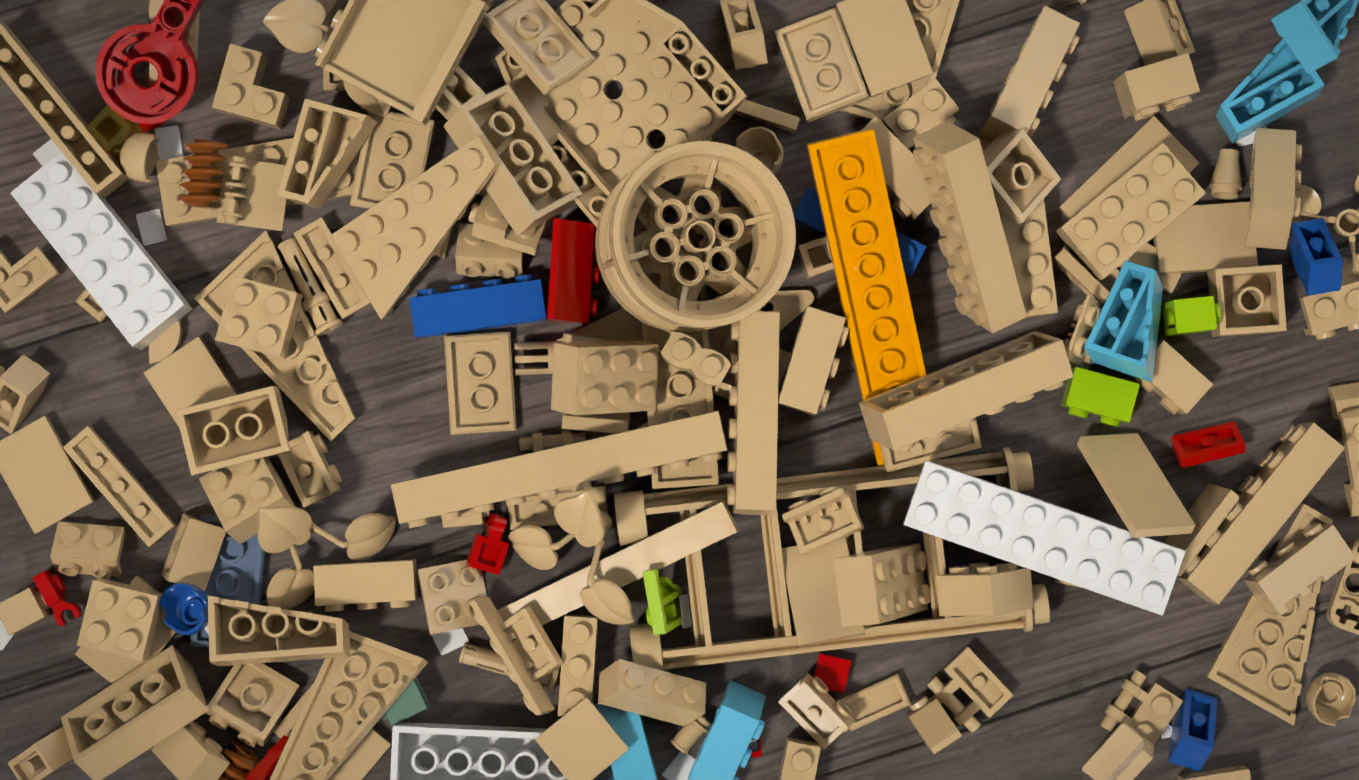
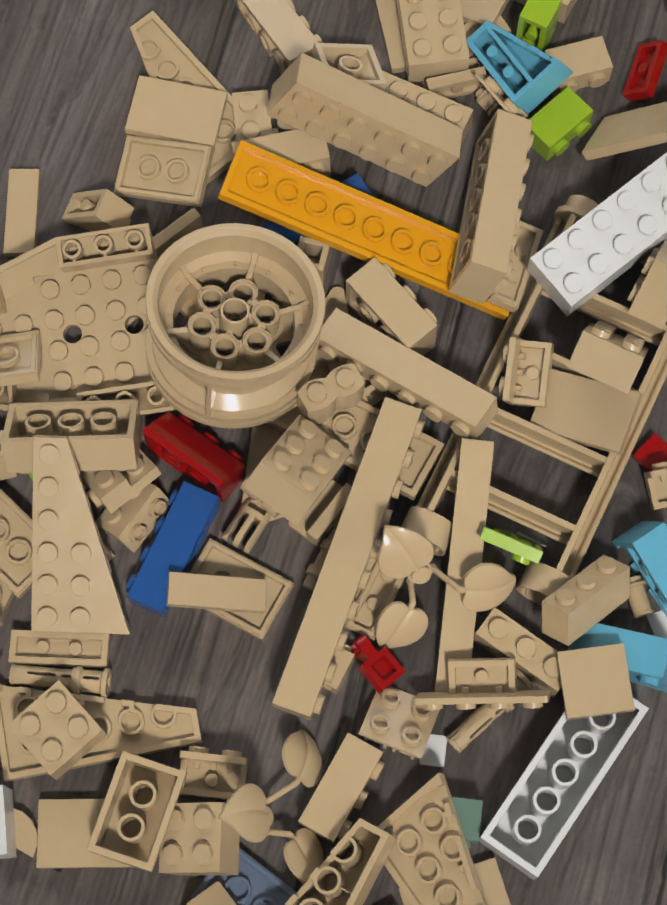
camera: 55 degrees left, 15 degrees down
none -> tan tile [166,572,267,614]

